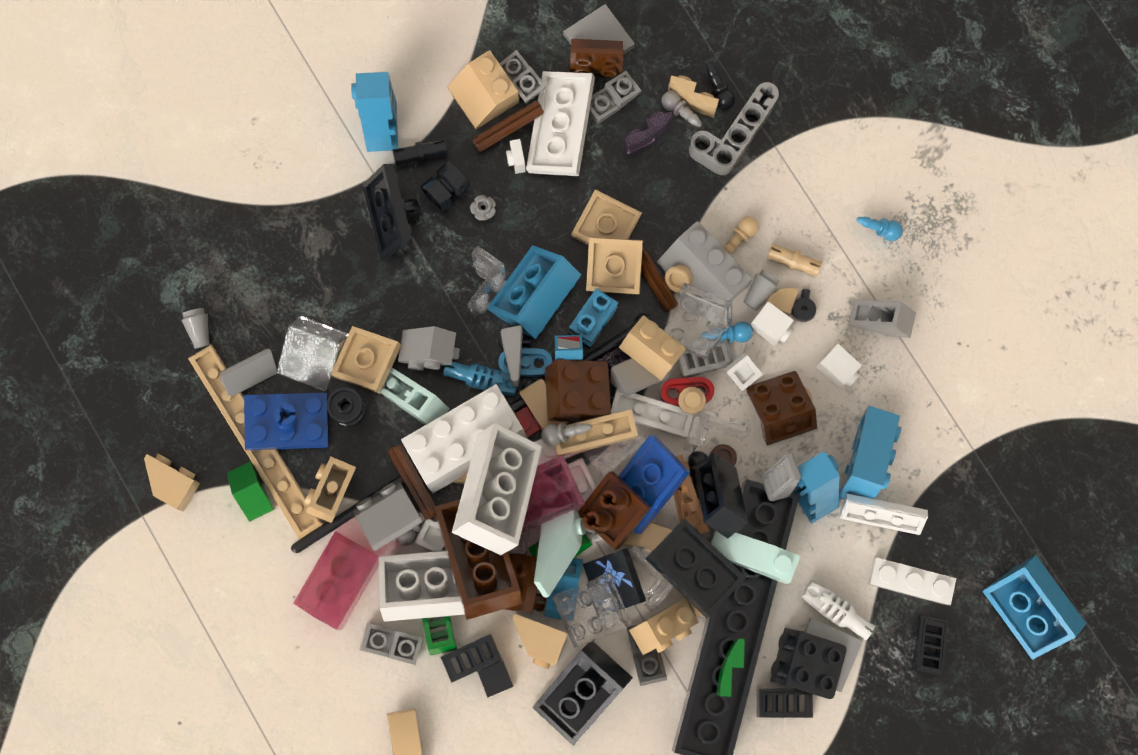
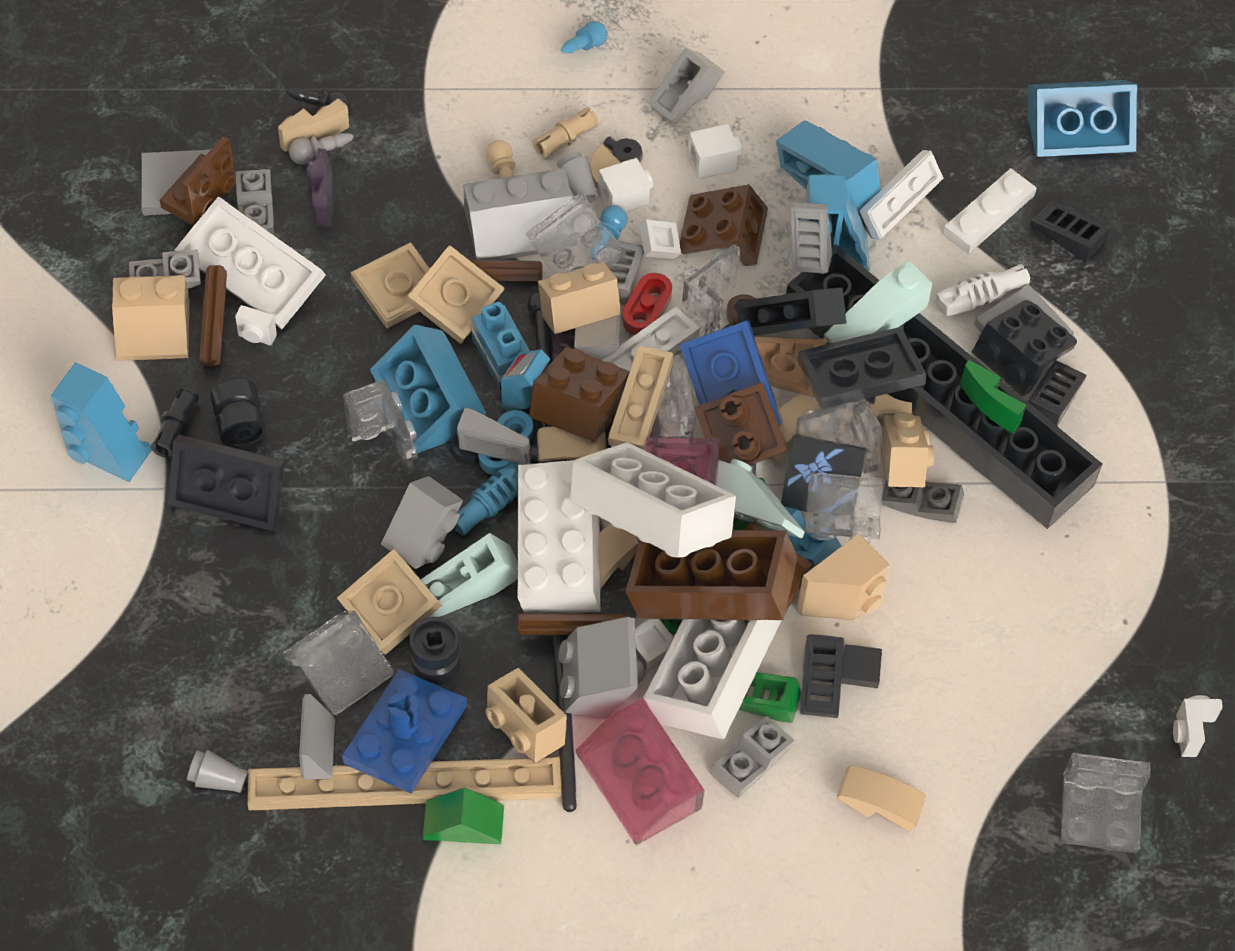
camera: 60 degrees left, 20 degrees down
tan slope [144,454,200,512] -> none
light grey plate [470,195,496,221] -> none
black slope [532,640,633,746] -> none
light grey bar [541,423,592,446] -> none
tan tile [665,264,693,293] -> none
tan plate [678,387,706,414] -> none
light grey beam [689,82,779,175] -> none

